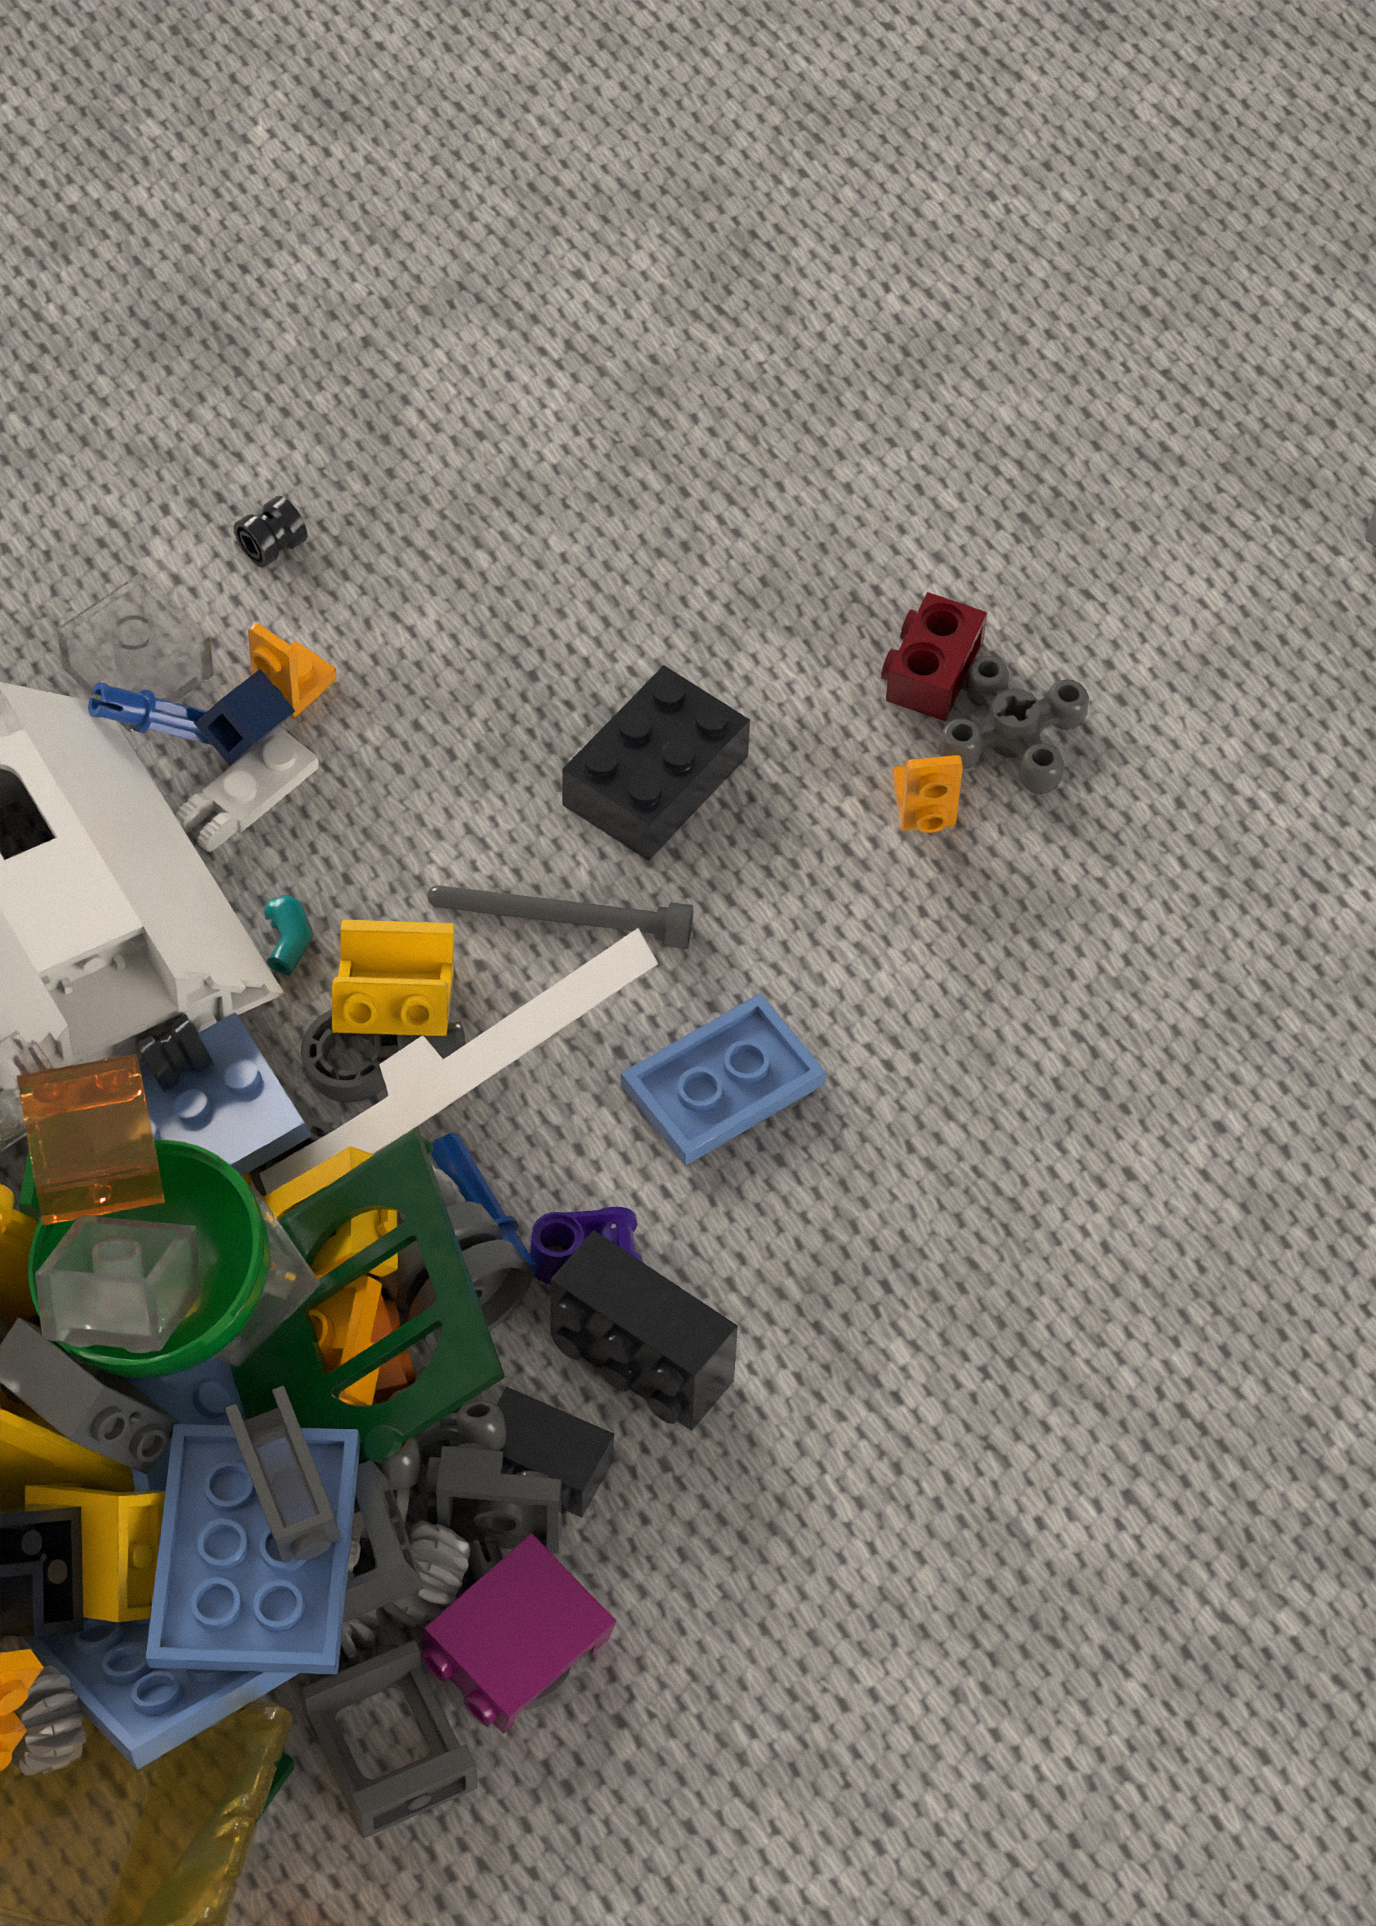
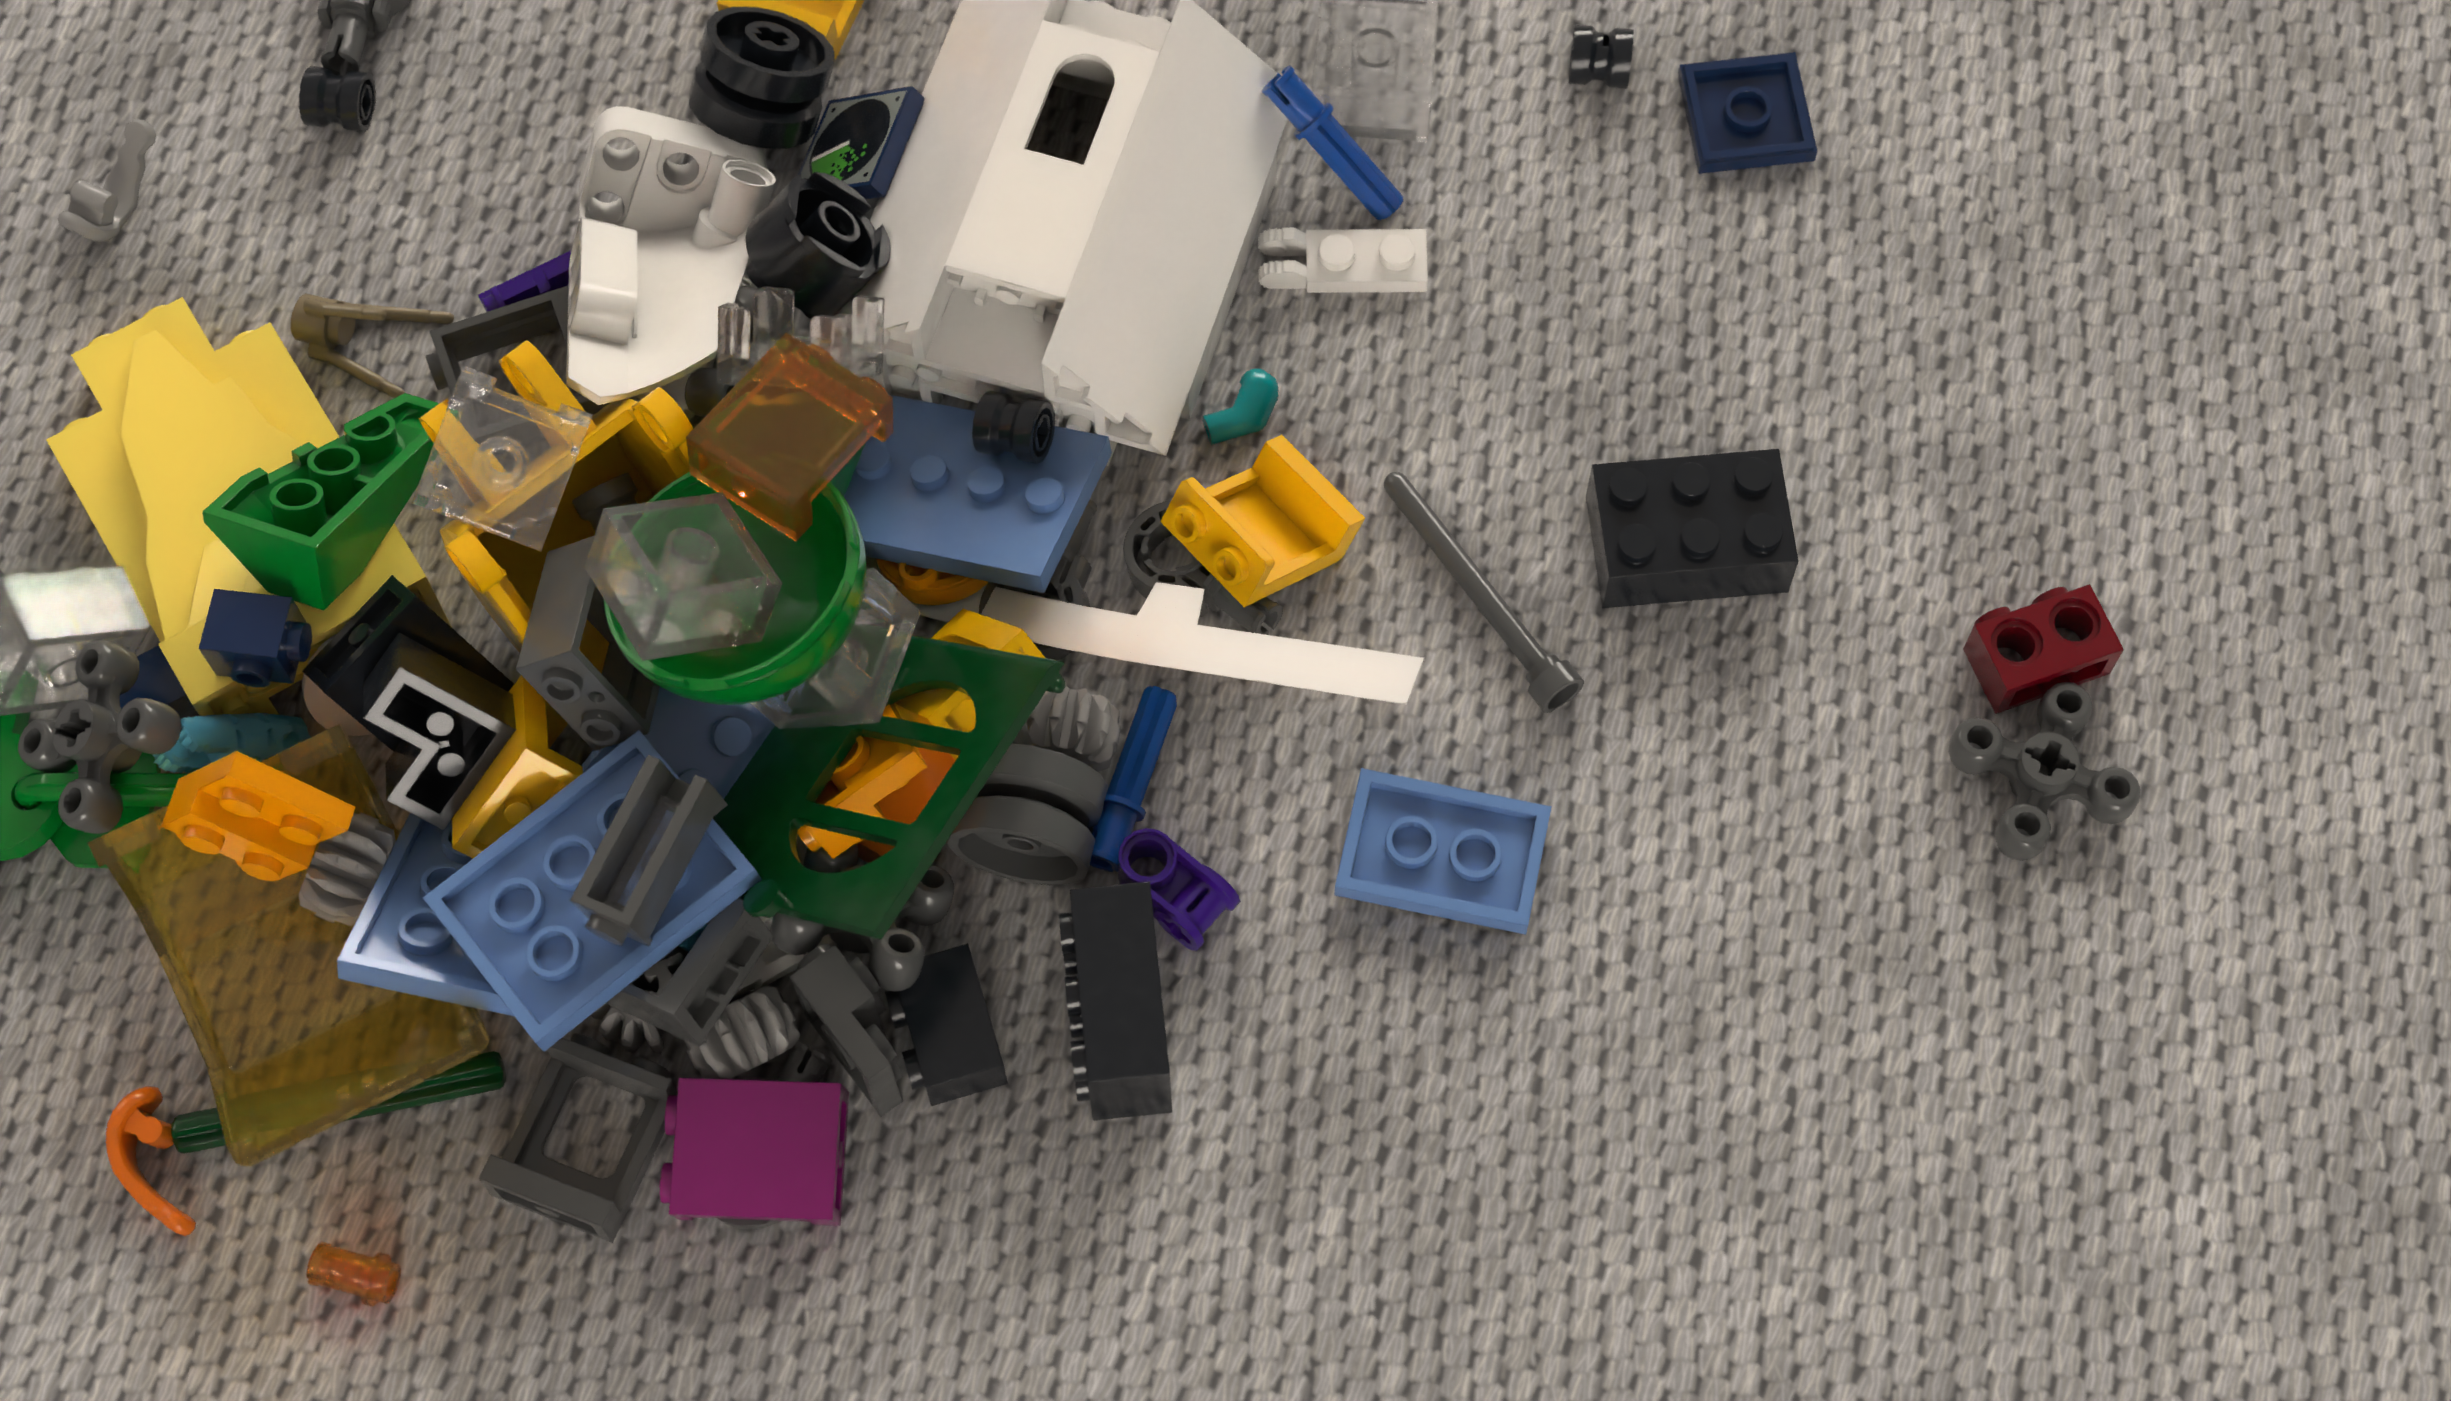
camera: 50 degrees right, 10 degrees up
dark blue brick [194,669,295,765] -> none
light orange bracket [248,623,337,719] -> none
light orange bracket [892,755,963,833] -> none
none -> dark blue tile [1678,52,1818,174]

